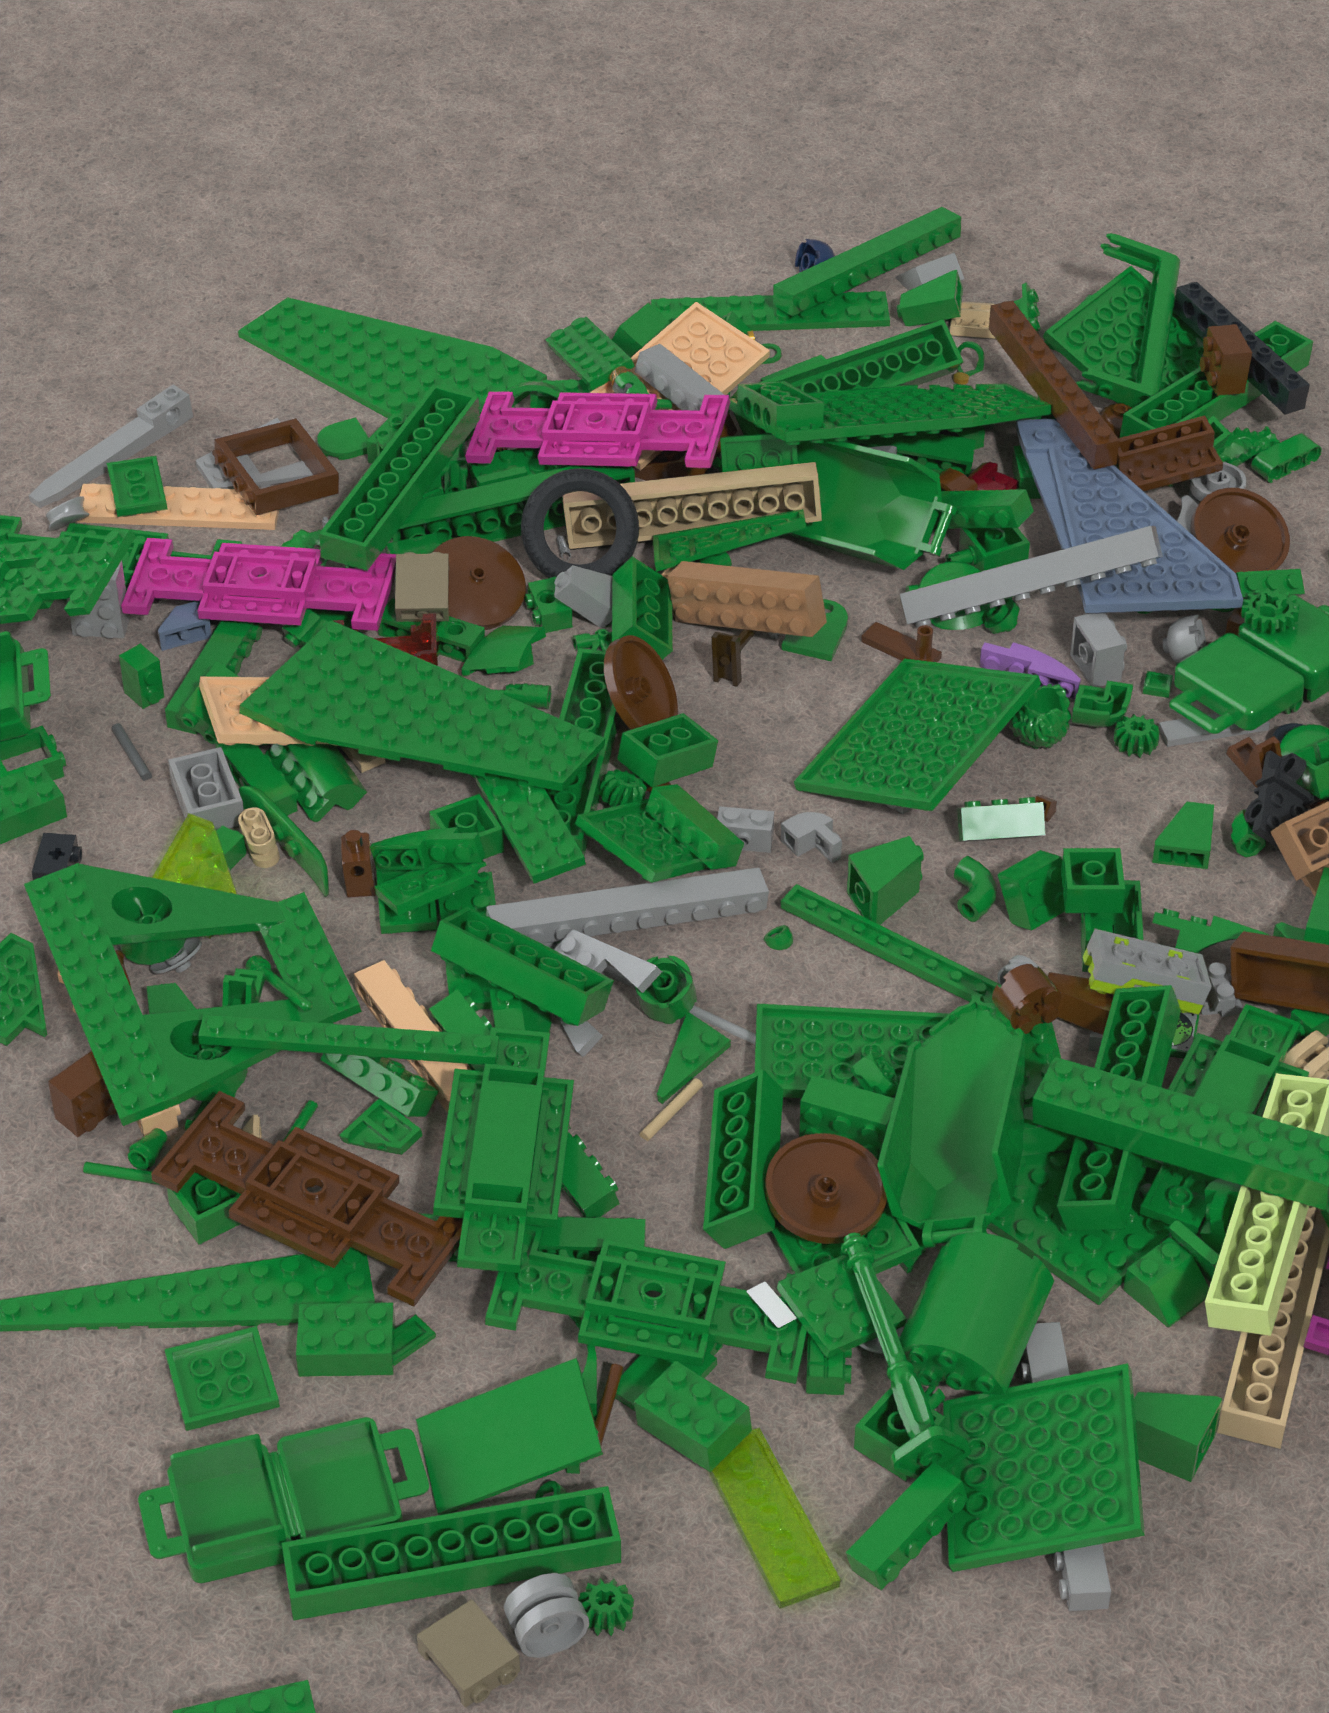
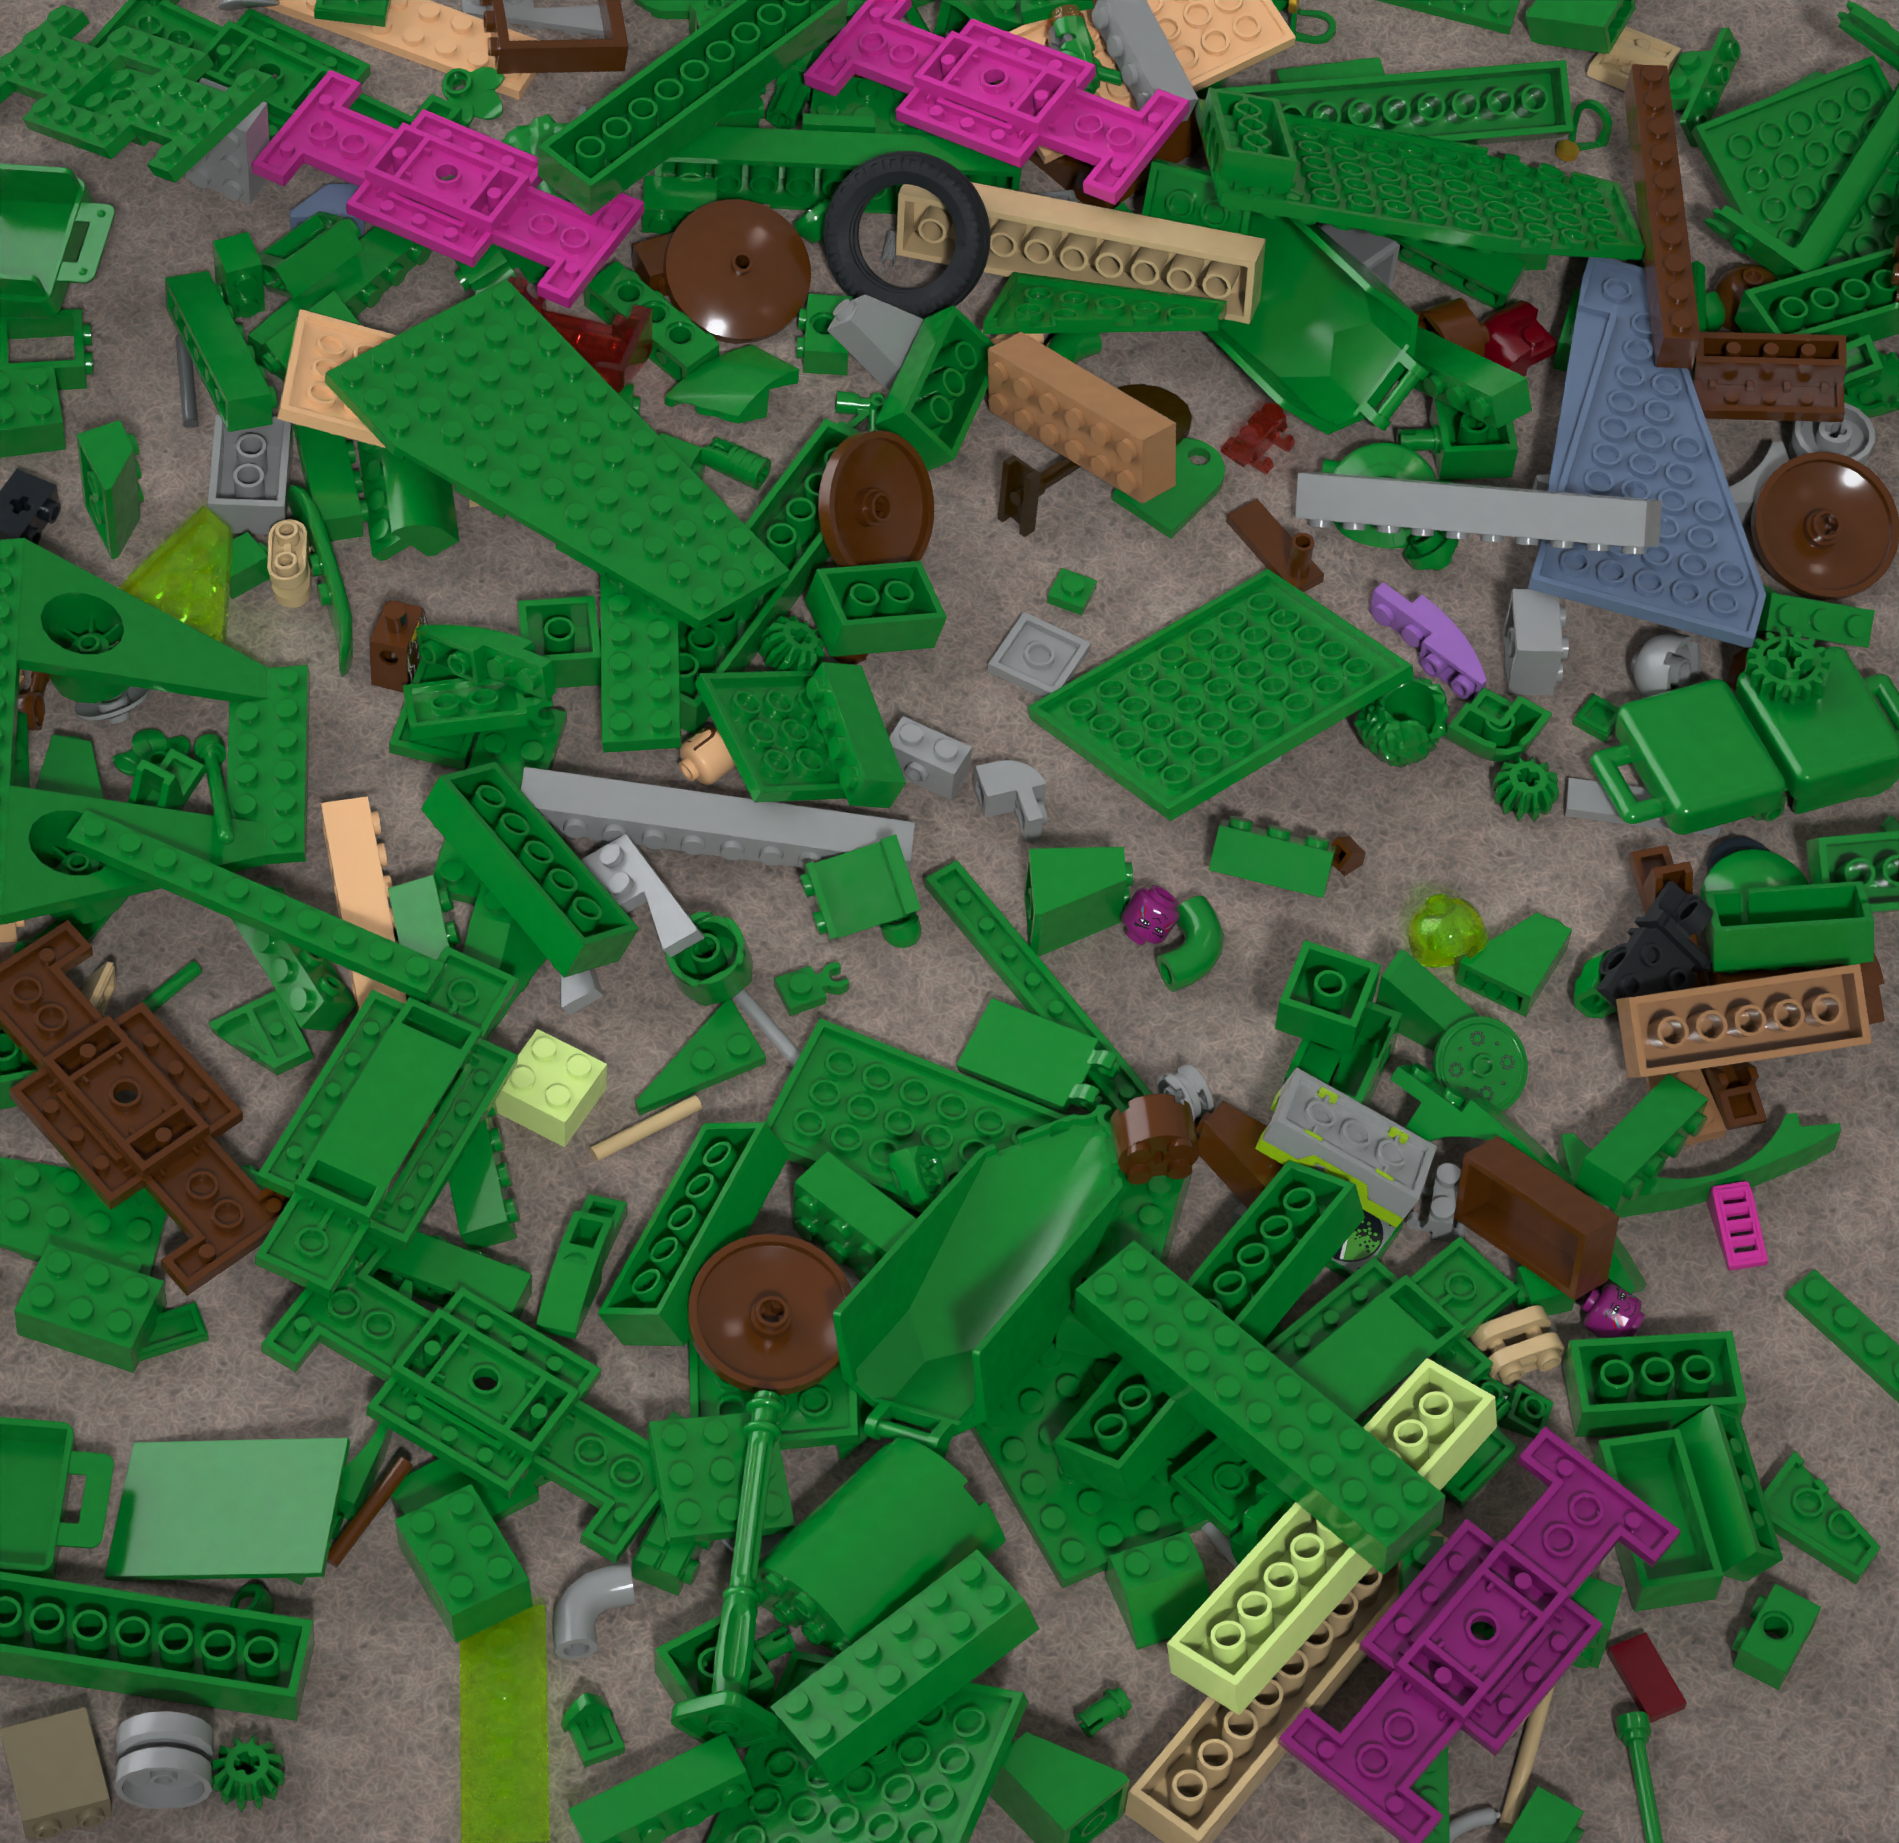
camera: 15 degrees right, 10 degrees up
dark tan panel [395,552,450,622] -> none
white sticker [747,1282,797,1328] -> none
green brick [997,850,1065,931] -> none
green tile [1169,1220,1219,1282] -> none
none -> green slope [76,420,144,559]
none -> green plate [112,728,191,776]
none -> green brick [165,271,277,432]
none -> green window [258,211,364,299]
none -> green plate [442,67,505,128]
none -> yellowish green brick [495,1029,607,1147]
none -> green slope [536,1194,628,1339]
none -> light grey cylinder [553,1563,635,1660]
none -> green tile [561,1693,625,1768]
none -> light nougat head [679,727,735,785]
none -> green brick [770,1549,1039,1788]
none -> green plate [774,962,849,1016]
none -> green cone [793,199,831,246]
none -> green panel [800,834,921,942]
none -> green tile [956,998,1121,1114]
none -> light grey tile [987,612,1091,698]
none -> green plate [1047,568,1097,616]
none -> green pin [1074,1687,1132,1738]
none -> magenta head [1121,885,1180,945]
none -> clear red piece [1221,403,1295,474]
none -> green slope [1376,949,1479,1052]
none -> clear neon green cylinder [1407,894,1489,968]
none -> green shield [1432,1016,1528,1112]

